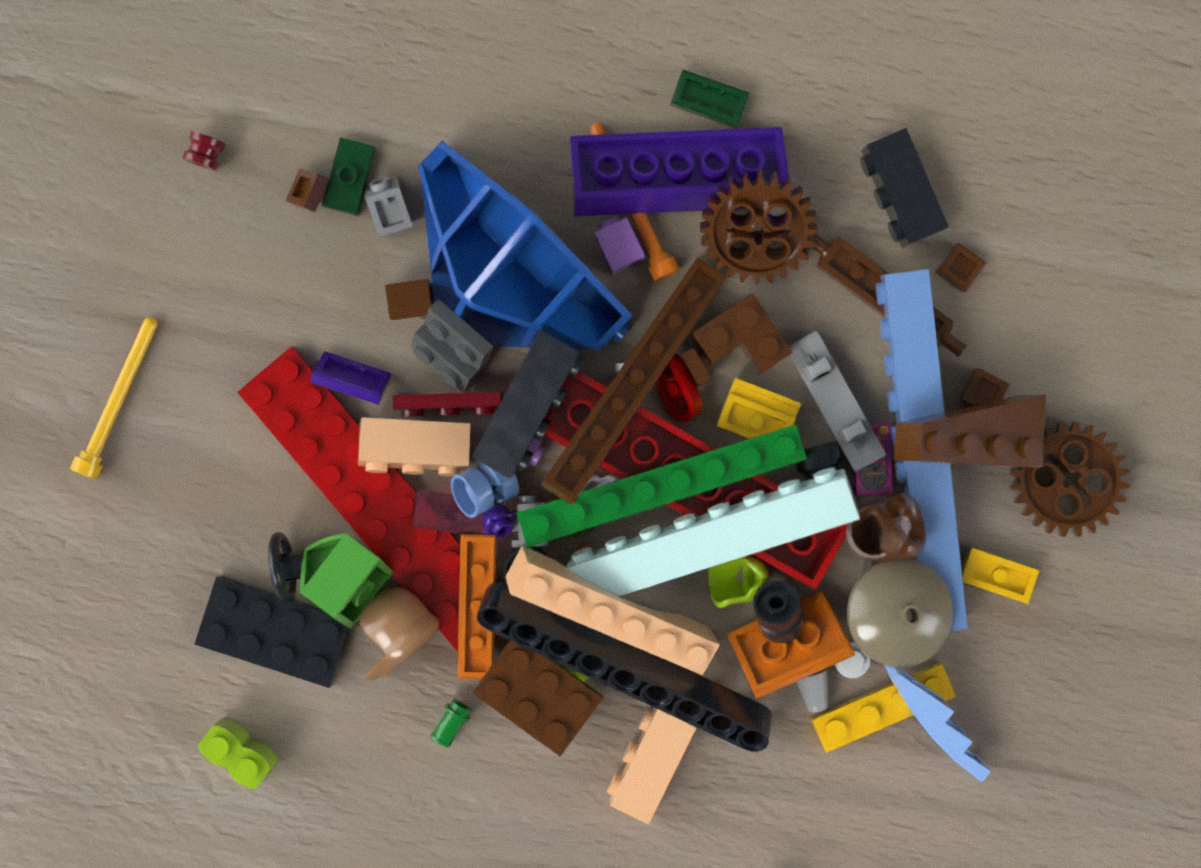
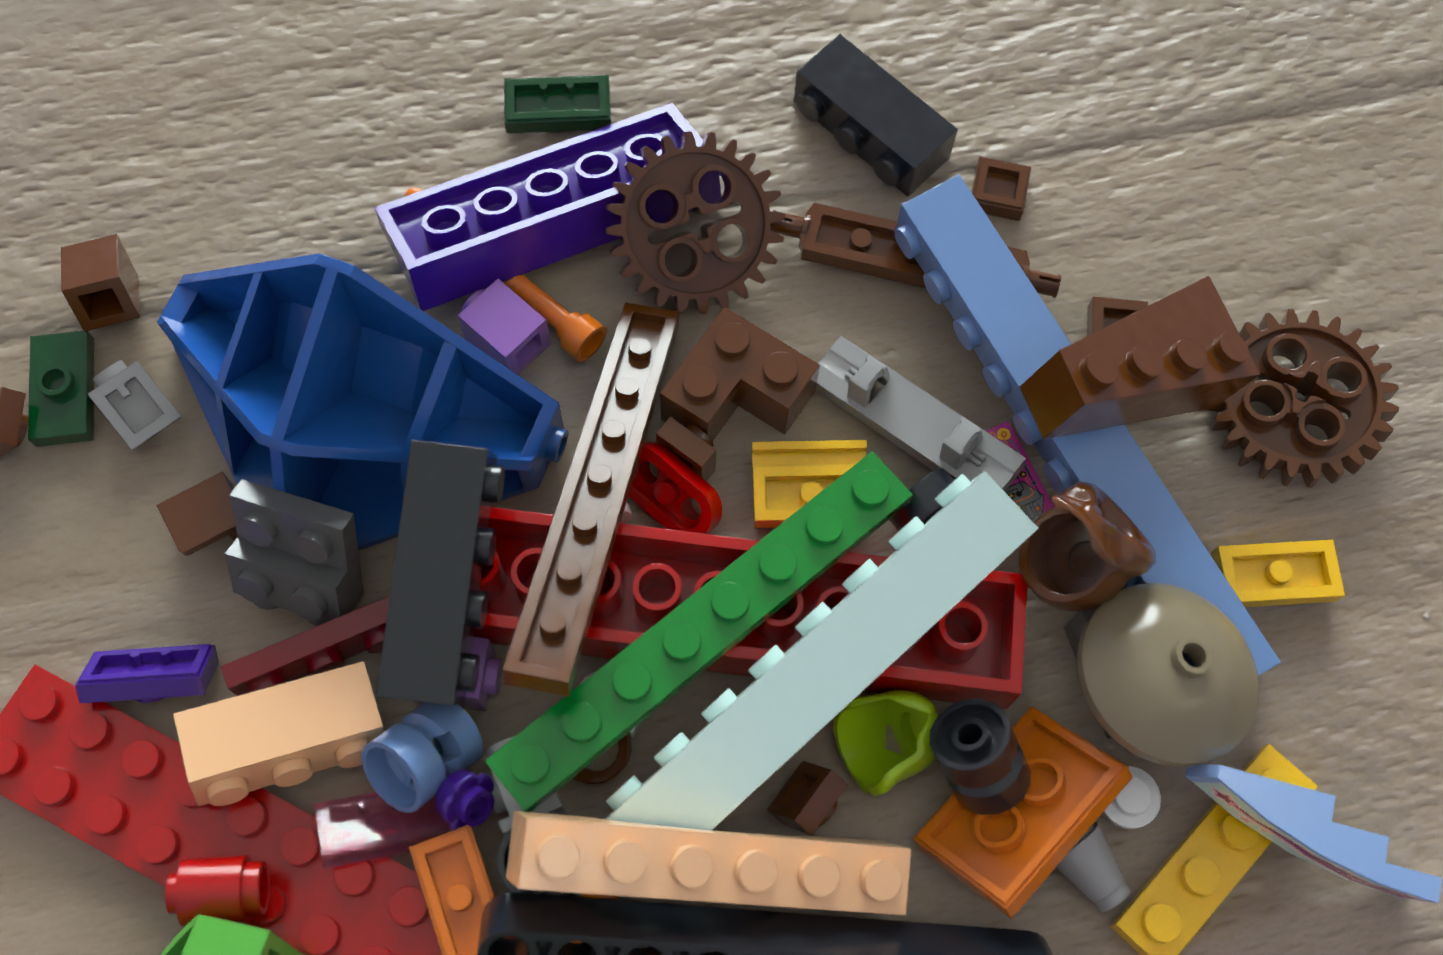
camera: 25 degrees left, 20 degrees down
none -> reddish brown brick [61,234,140,332]
none -> red brick [165,855,270,927]
none -> reddish brown plate [767,761,848,836]

